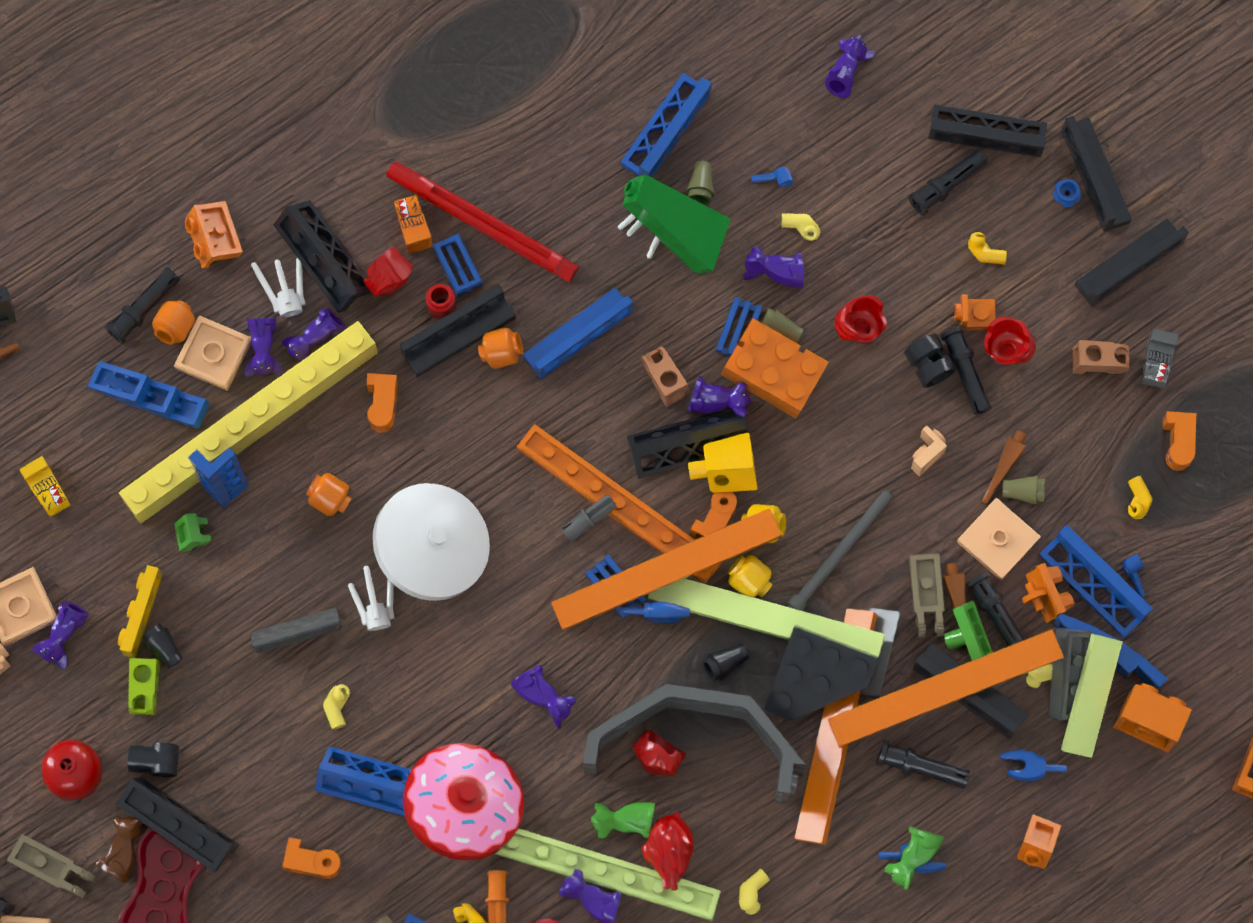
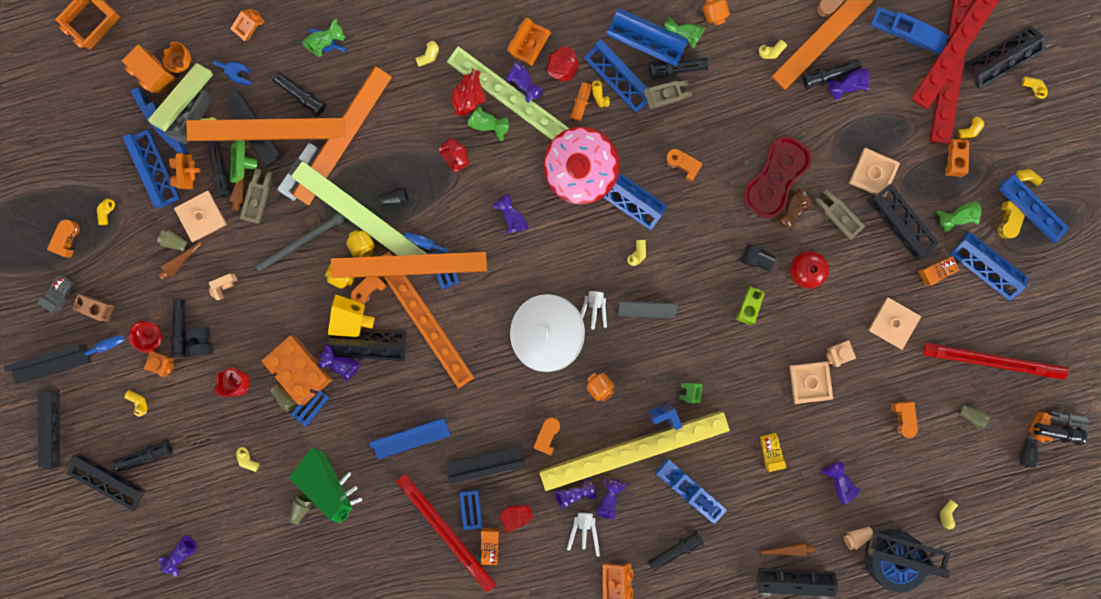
camera: 165 degrees left, 15 degrees up
dark purple animal [32,601,89,669] -> none
black fence [116,777,240,872] -> none
yellow plate [118,565,163,658] -> none
black cone [141,623,183,669] -> none
orange head [152,301,196,344] -> none
light nougat plate [174,315,251,391] -> none
black fence [273,200,371,313] -> none
red brick [426,284,456,320] -> none
orange head [478,328,523,369] -> none
dark grey axle [561,495,617,542] -> none
dark grey panel [584,684,806,803] -> none
blue fence [620,73,712,178] -> none
nougat leg [641,346,689,408] -> none
dark purple animal [743,247,804,289] -> none
blue hand [751,167,793,188] -> none
black plate [764,625,880,721] -> none
blue plate [1053,179,1081,207] -> none
blue hand [1122,554,1145,597] -> none
none -> blue hand [85,335,125,356]
none -> orange hair [162,42,191,73]

